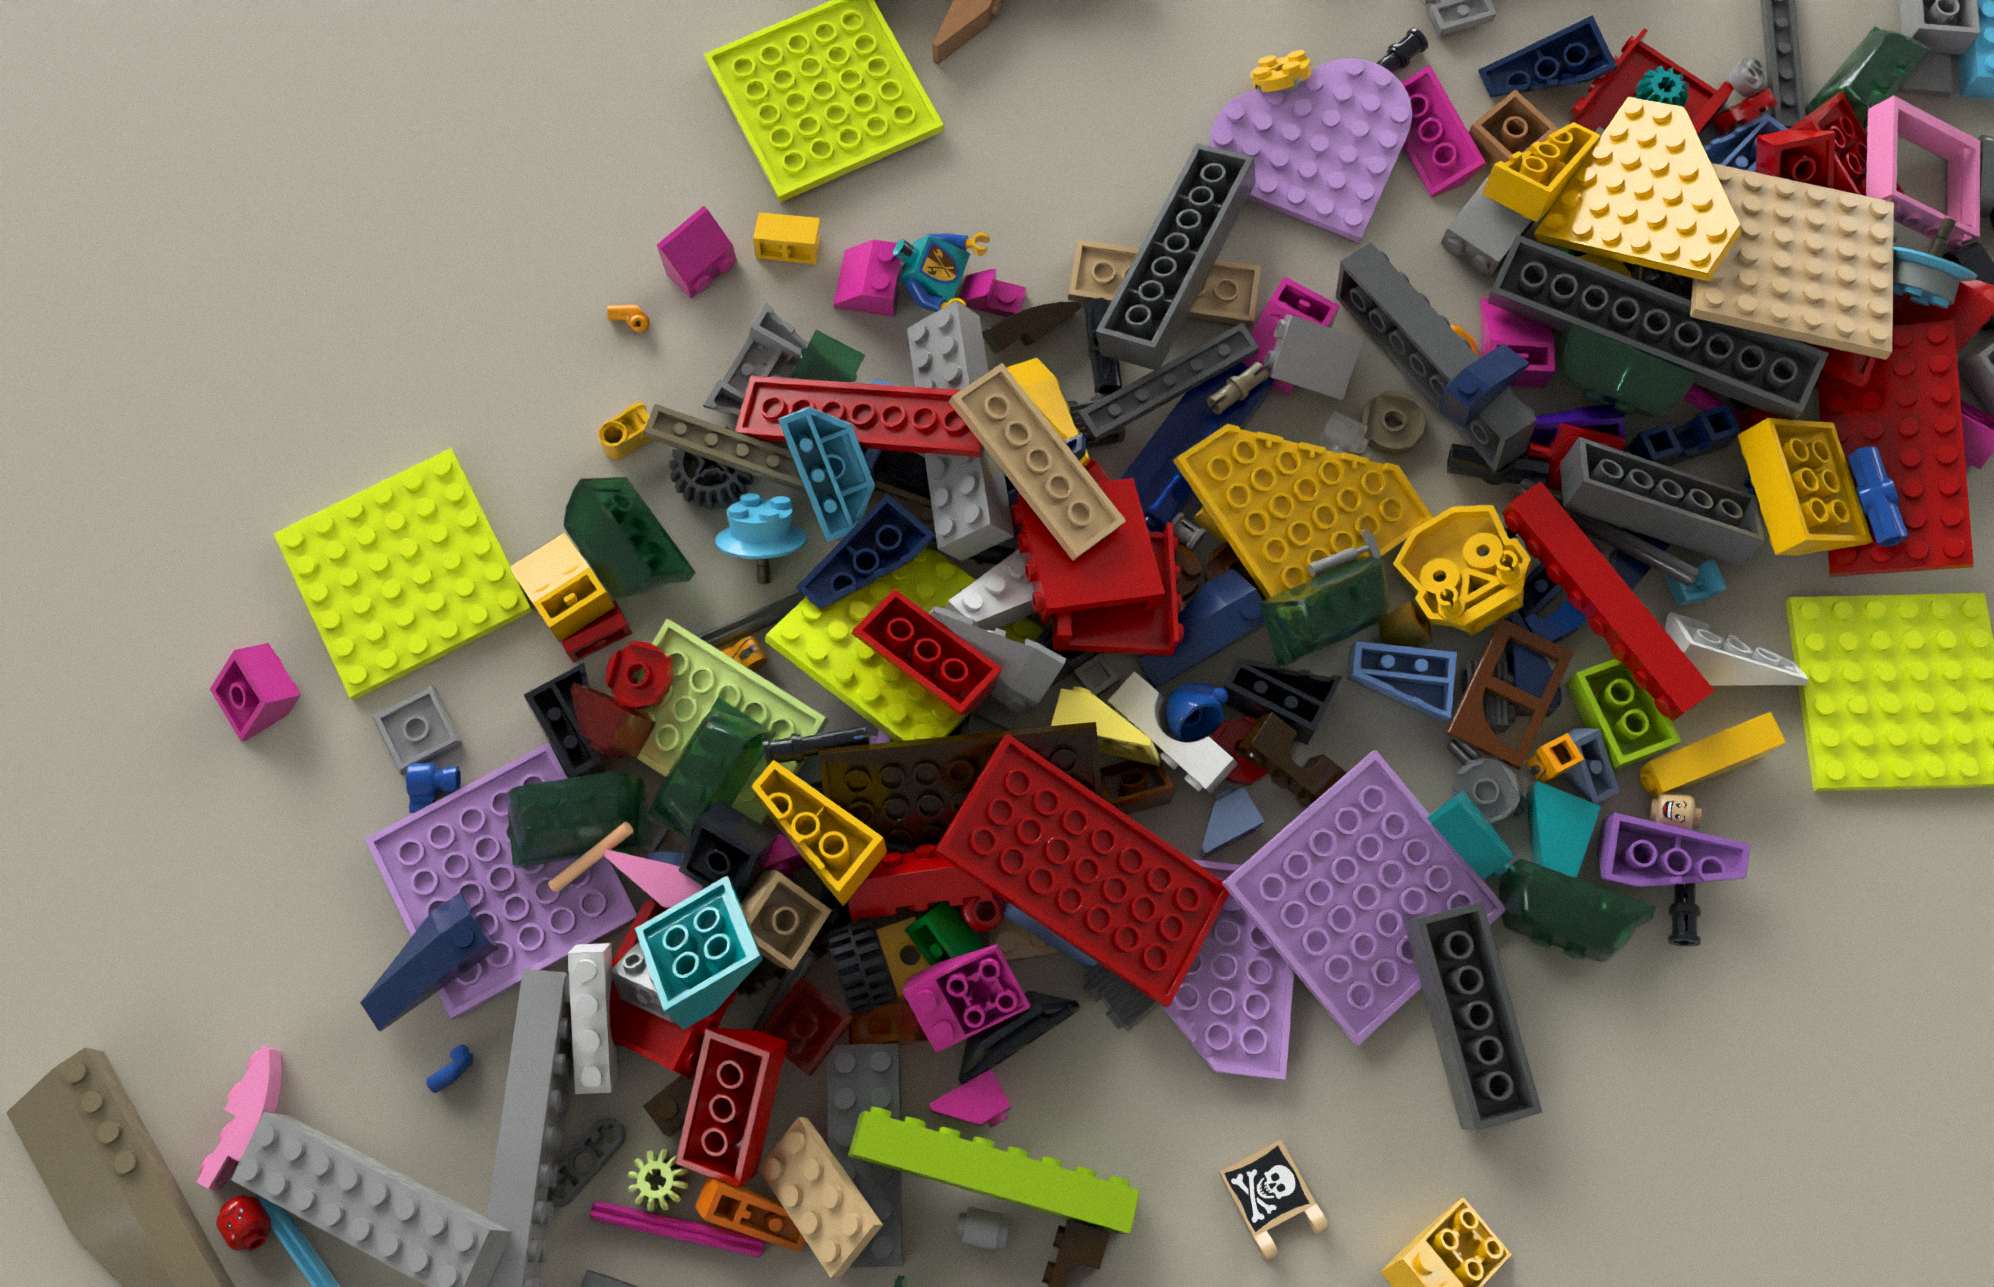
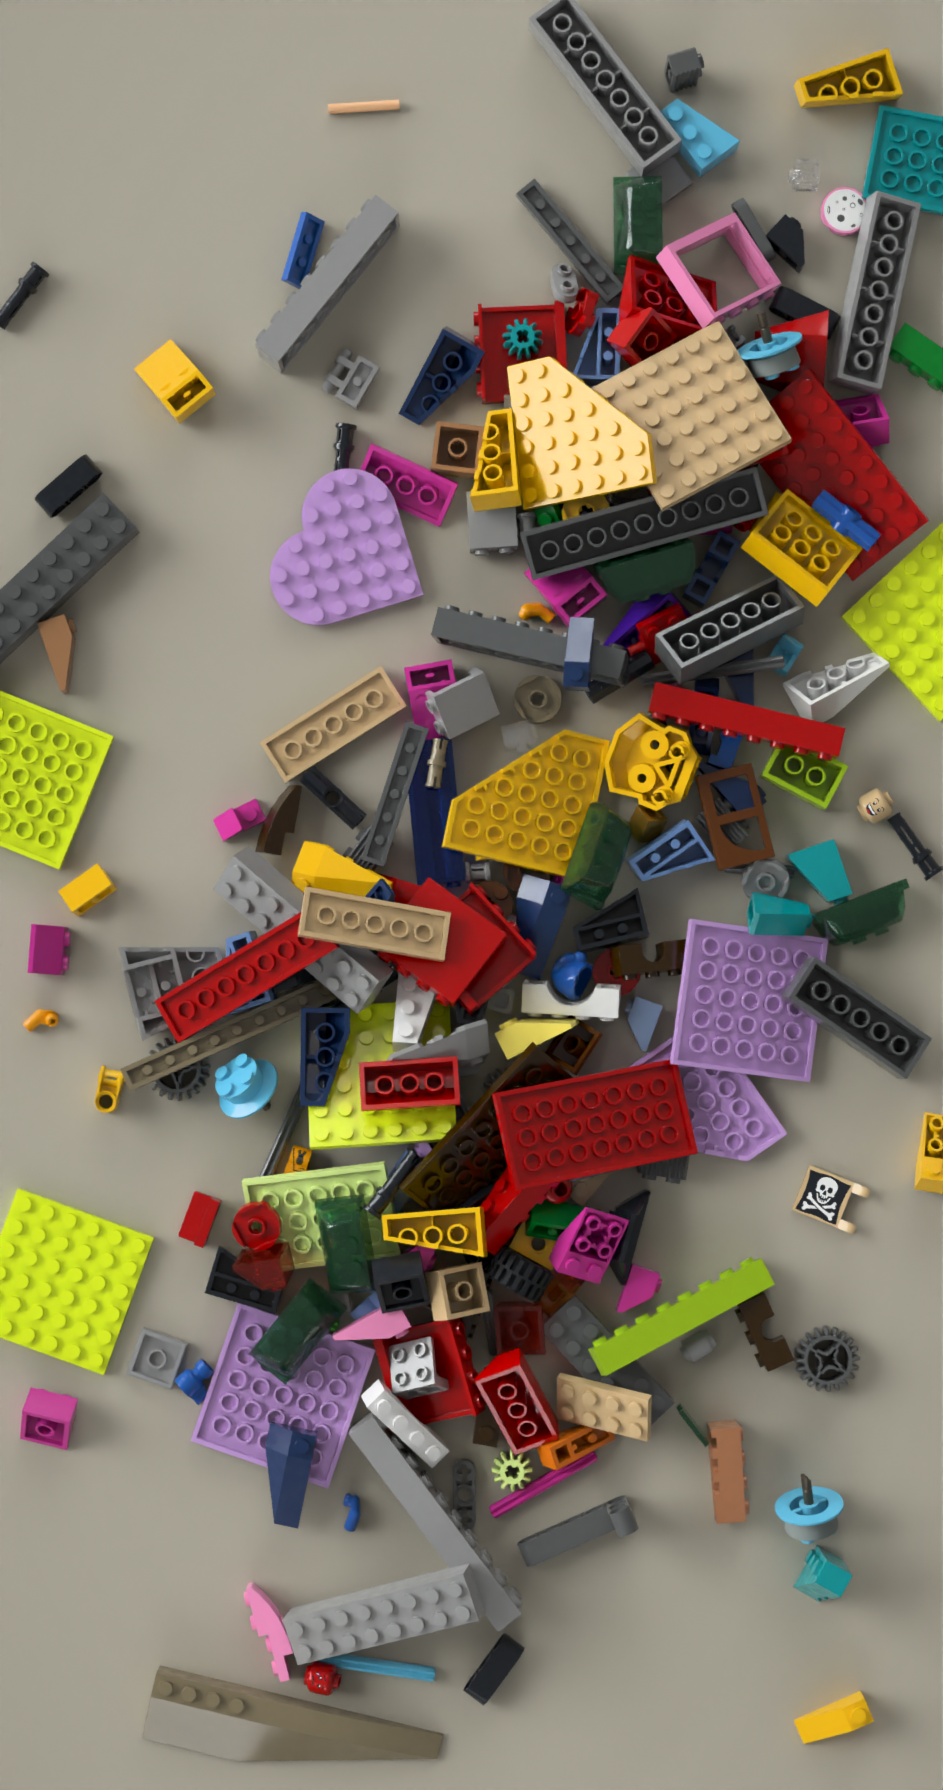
camera: 40 degrees left, 15 degrees up
yellow slope [510,533,615,642] -> none
light nougat bar [548,822,634,893] -> none
clear green windscreen [563,477,696,599] -> none
teal slope [635,875,763,1030] -> none
medium azure wedge [778,407,875,542] -> none
clear green piece [792,329,865,382] -> none
dark pink slope [833,239,905,317] -> none
torso [893,232,990,312] -> none
dark grey brick [1096,143,1256,371] -> none
yellow plate [1250,50,1312,92] -> none
light grey piece [1308,530,1381,577] -> none
light orange leg [1525,733,1584,784] -> none
sand blue slope [1548,727,1620,804] -> none
medium lavender wedge [1597,812,1751,888] -> none
yellow slope [1639,712,1786,799] -> none

